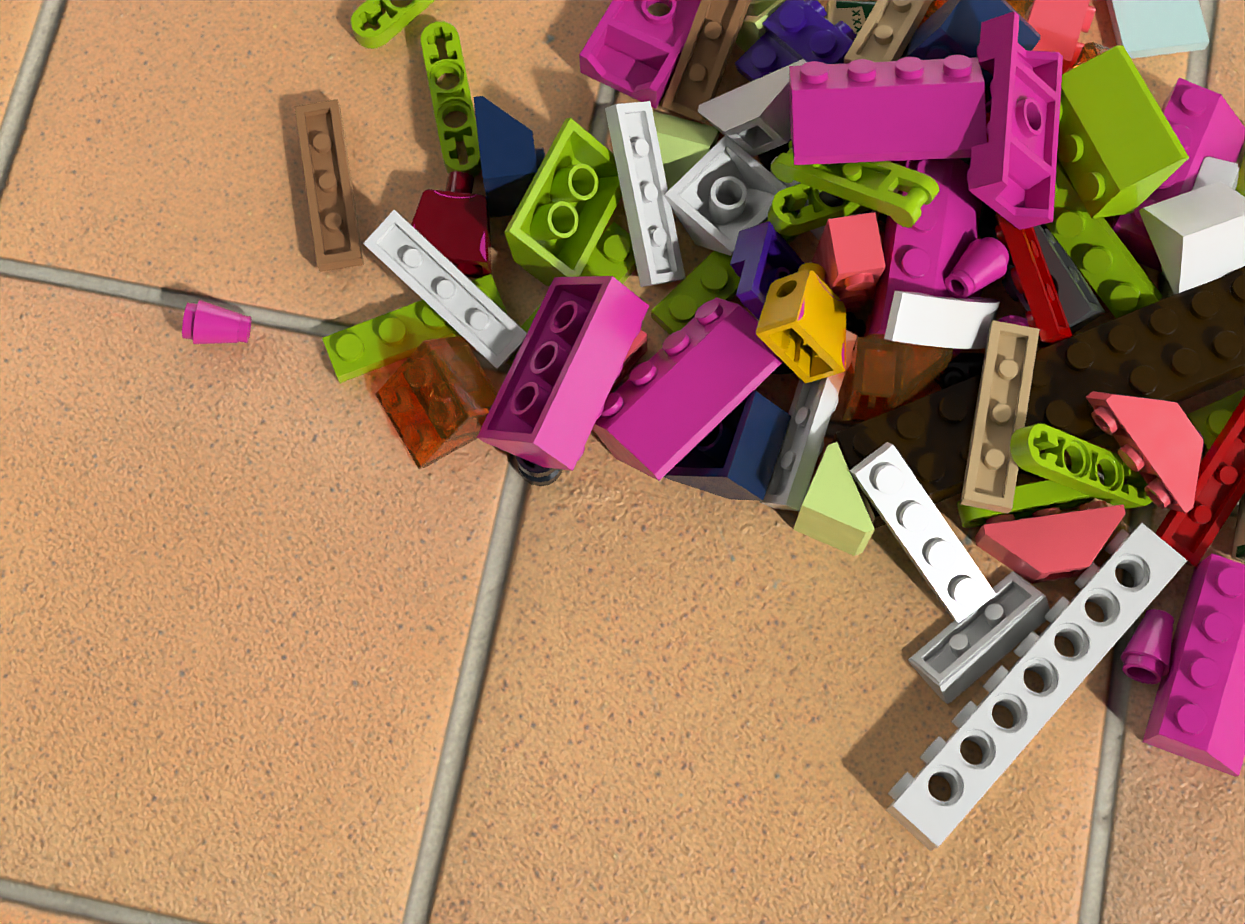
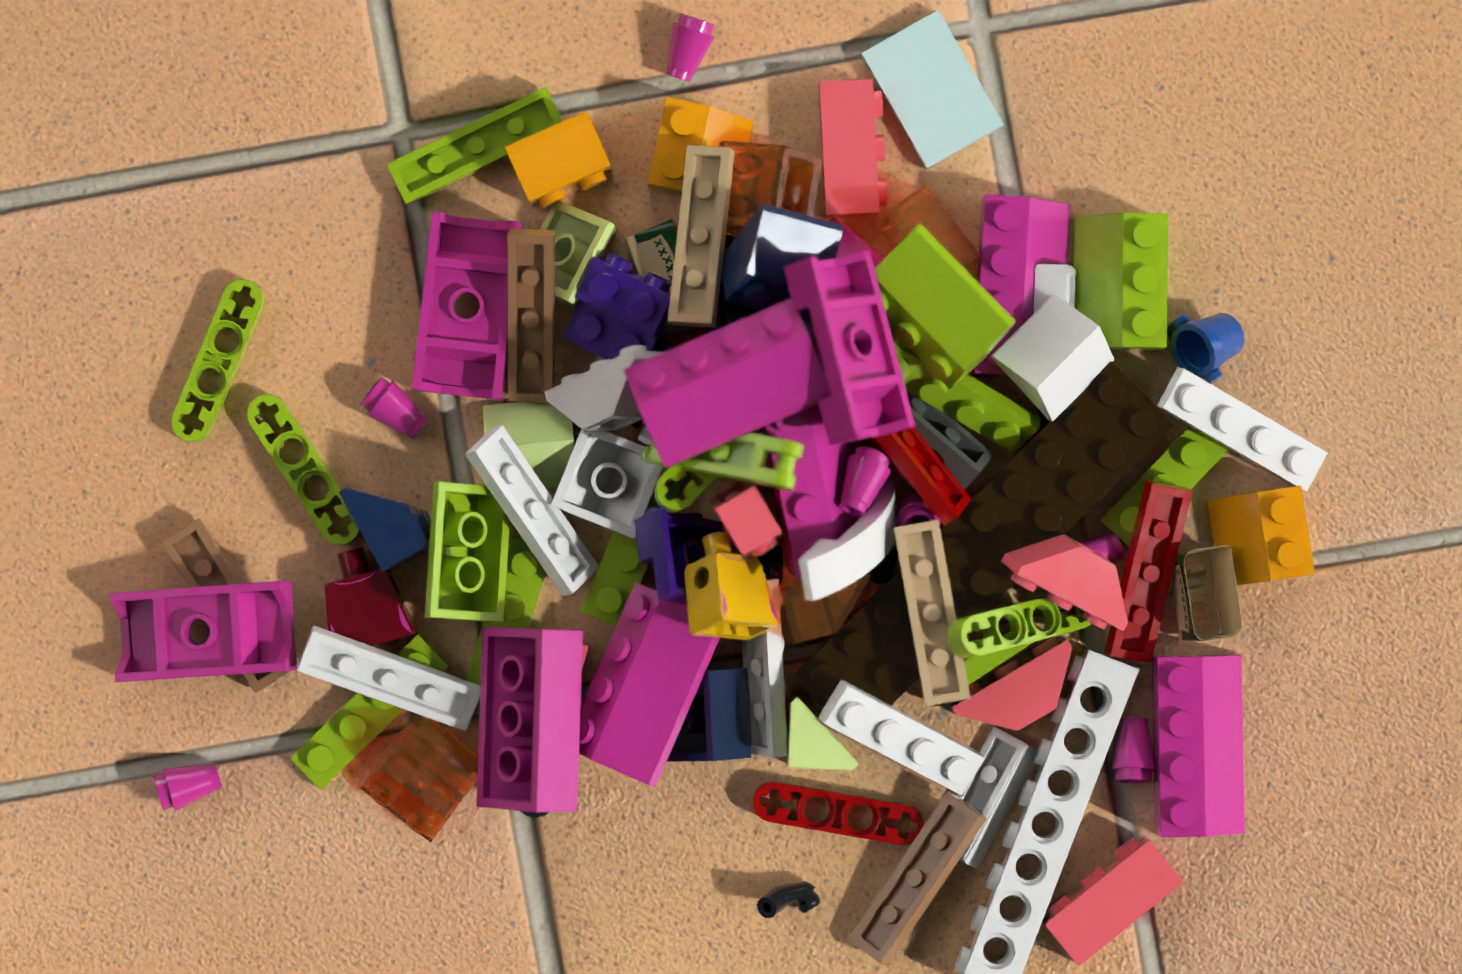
camera: 20 degrees left, 15 degrees up
none -> dark pink piece [109,580,297,682]
none -> dark pink cone [360,377,428,439]
none -> red beam [753,781,924,845]
none -> black arm [757,881,820,918]
none -> medium nougat plate [849,791,987,966]
none -> coral brick [1042,837,1183,966]

